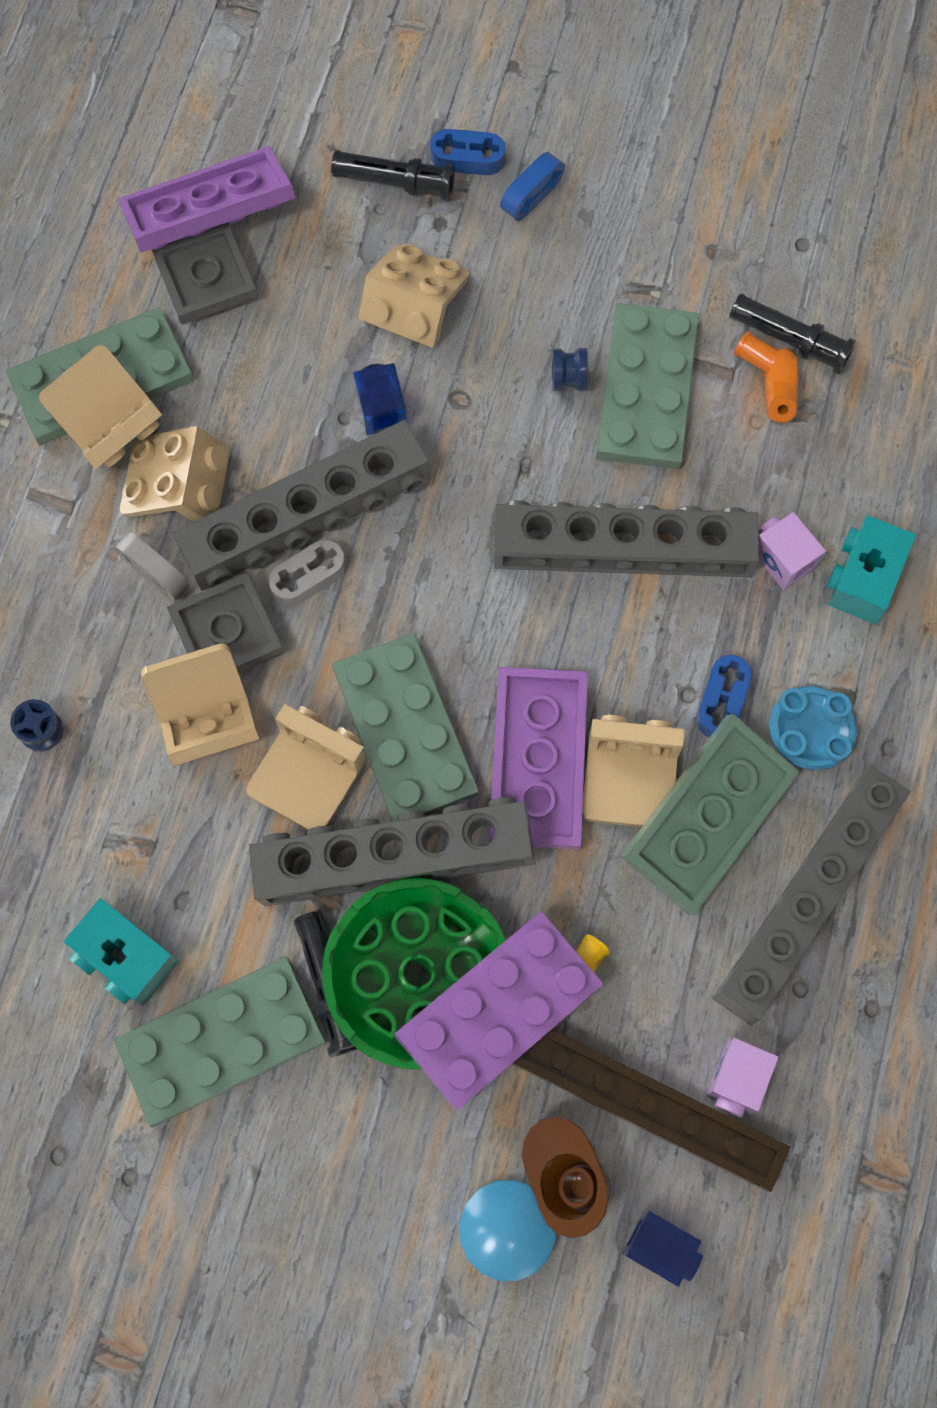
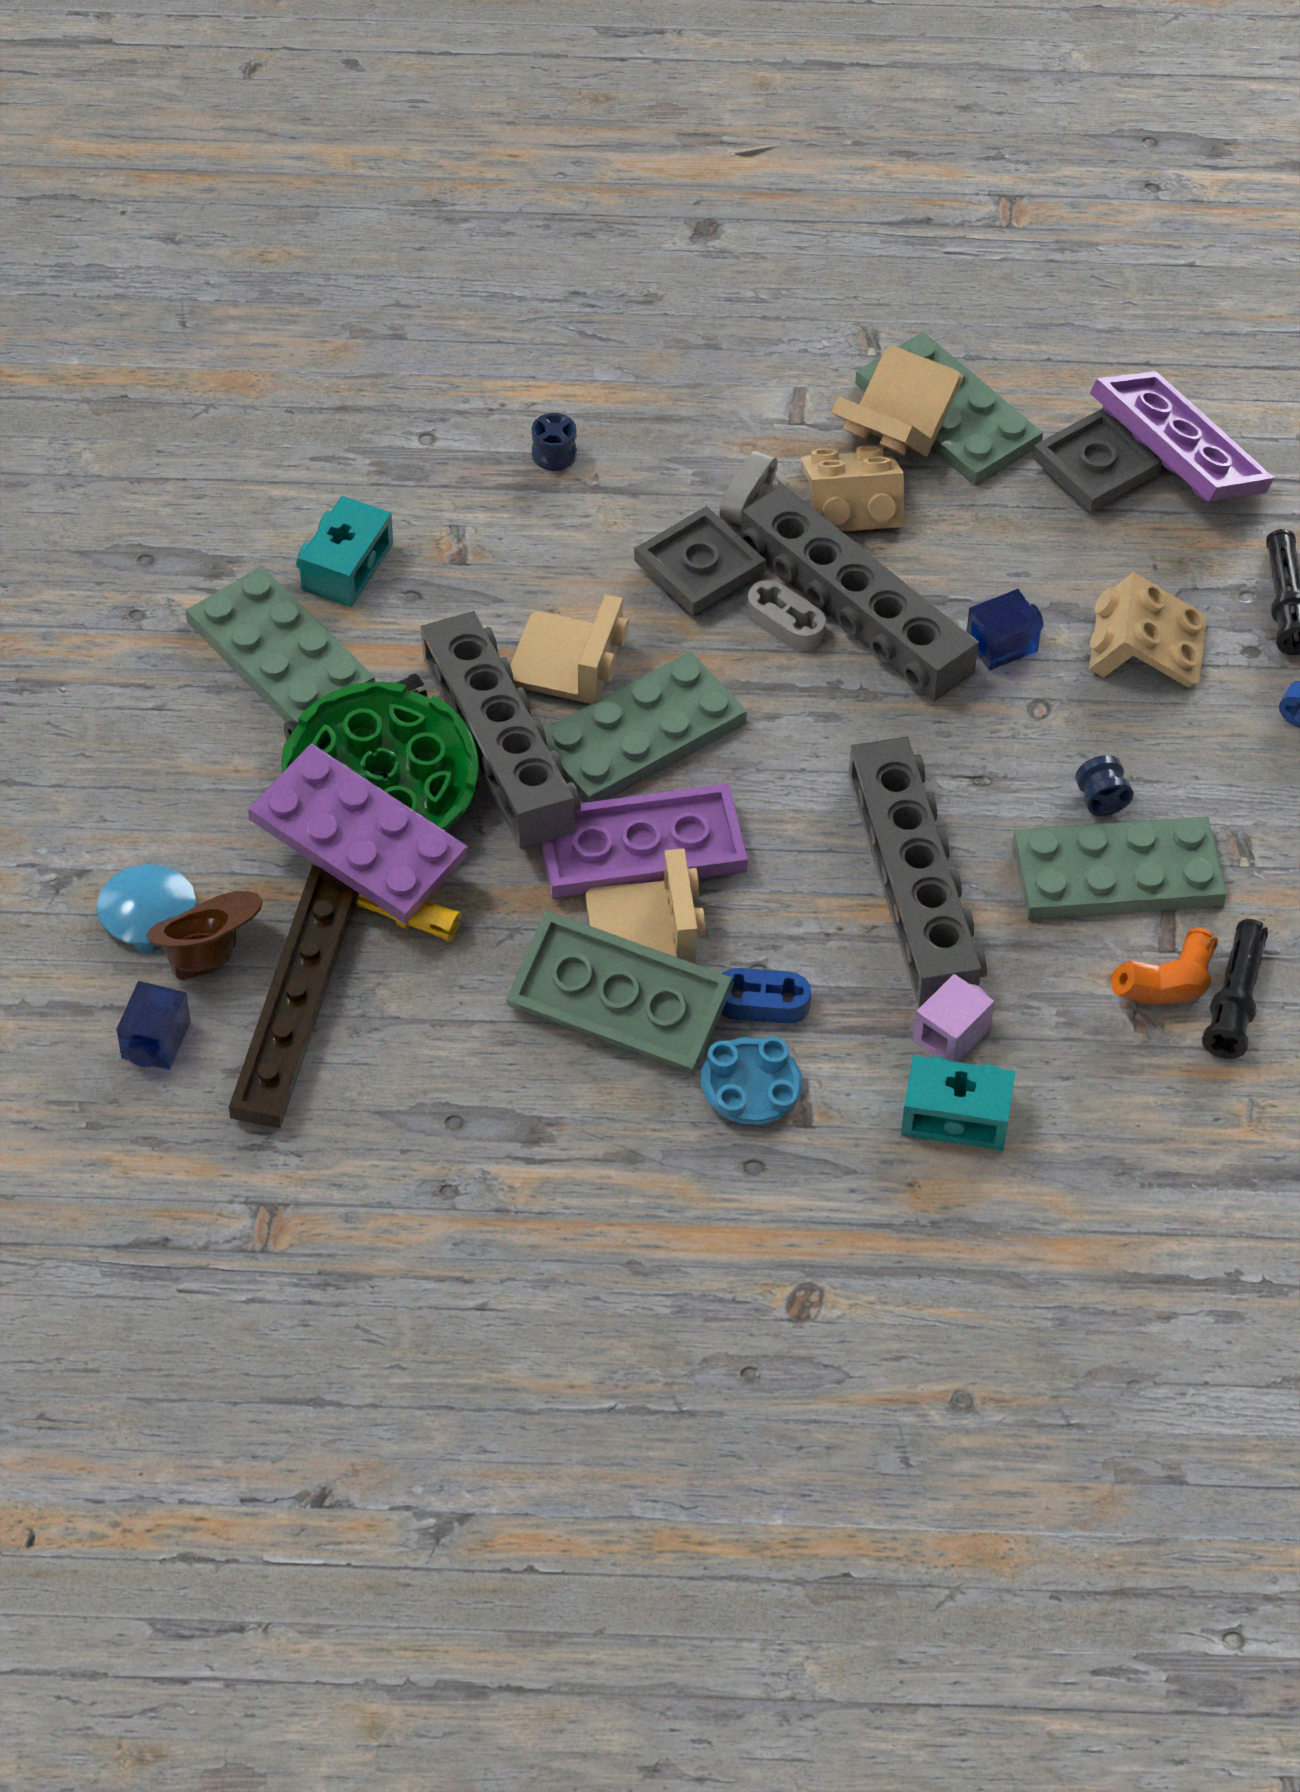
camera: 75 degrees right, 20 degrees down
tan bracket [141,643,259,766] -> none
lavender brick [706,1037,778,1118] -> none
dark grey brick [712,765,911,1026] -> none

